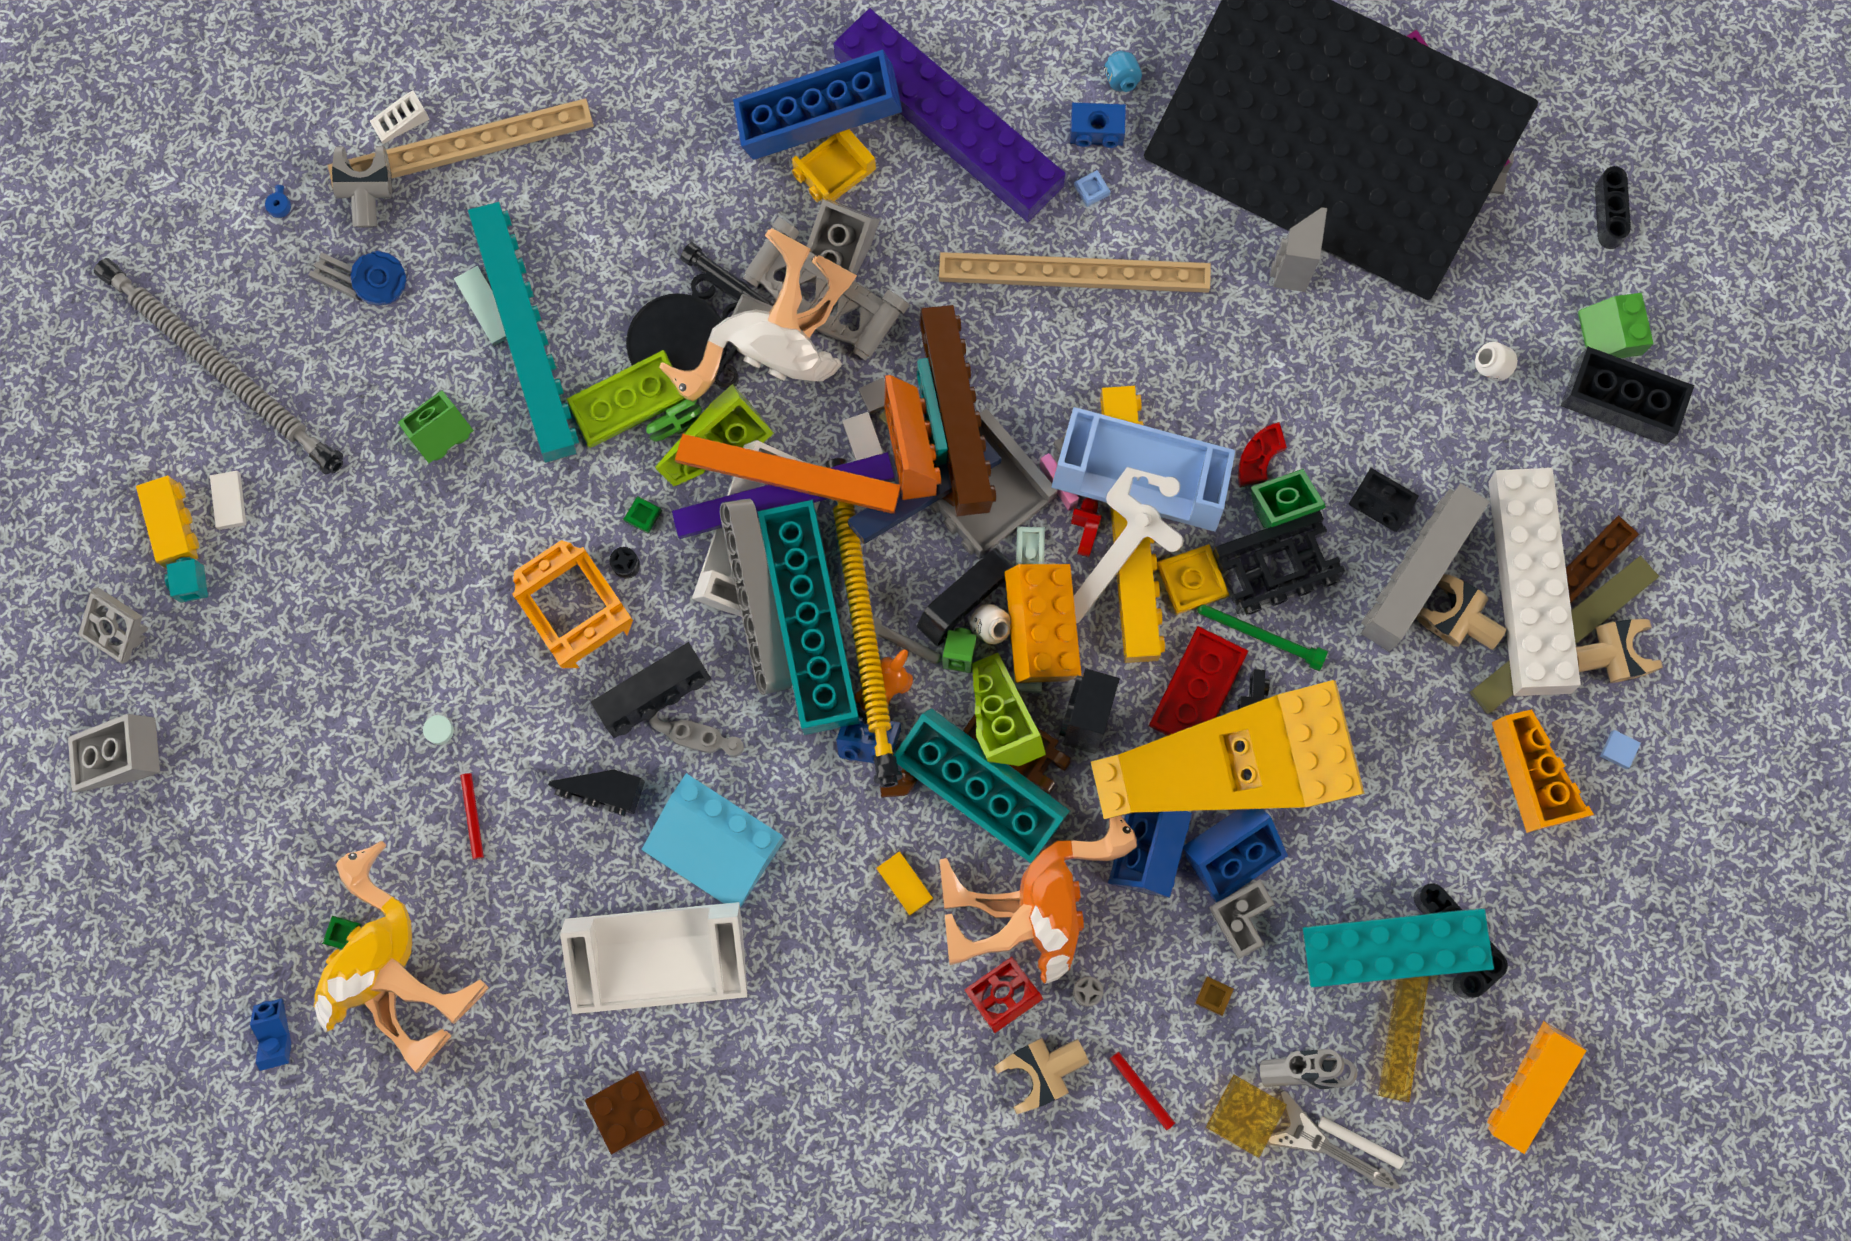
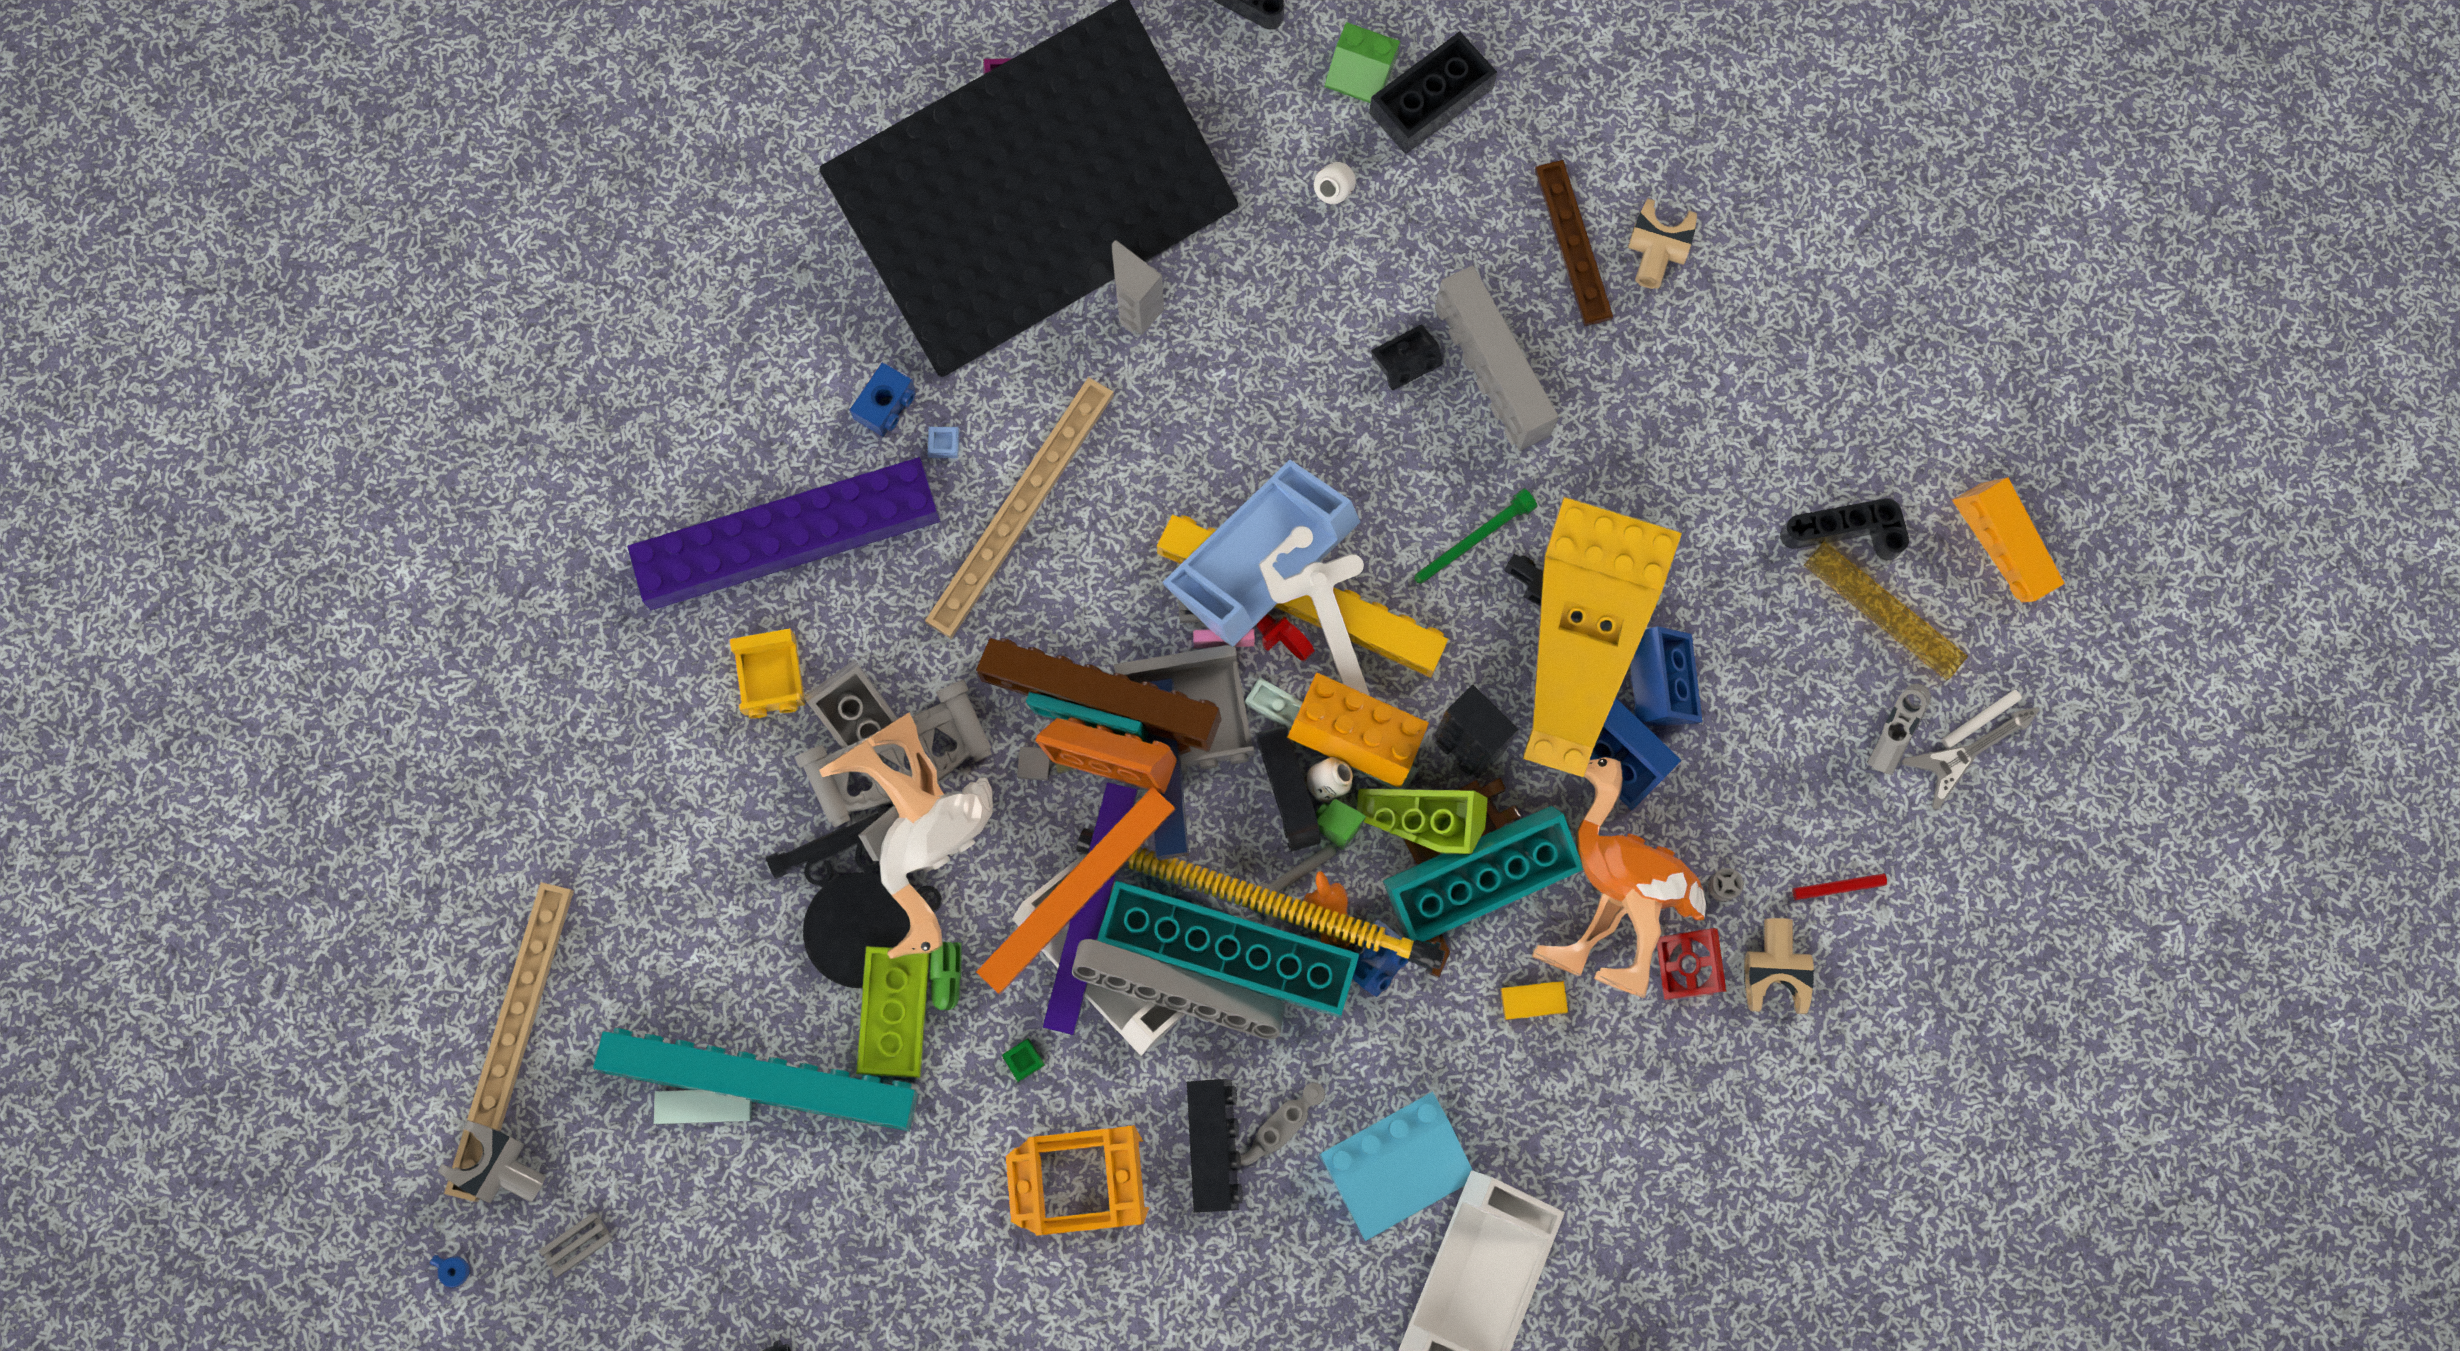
camera: 65 degrees left, 0 degrees up
blue tile [350,251,406,306] -> none
white slope [370,91,430,144] -> none
bright green slope [398,390,474,463] -> none
black slope [548,769,645,817] -> none
black wheel [609,547,640,579] -> none
lime wedge [655,384,774,487] -> none
blue brick [733,50,902,160] -> none
white tile [842,412,883,460] -> none
dark azure head [1104,51,1142,92] -> none
red tile [1148,626,1249,736] -> none
yellow tile [1157,544,1229,615] -> none
pearl gold tile [1194,976,1234,1016] -> none
clear yellow tile [1205,1074,1287,1158] -> none
light grey brick [1209,879,1275,959] -> none
black fence [1213,510,1345,616] -> none
red tile [1238,422,1287,488] -> none
green slope [1251,469,1326,528] -> none
teal brick [1303,908,1494,988] -> none
tan connector [1416,574,1507,650] -> none
olive tile [1469,555,1660,714] -> none
white brick [1489,468,1581,696] -> none
light orange wedge [1492,709,1594,833] -> none
light blue tile [1600,730,1641,769] -> none

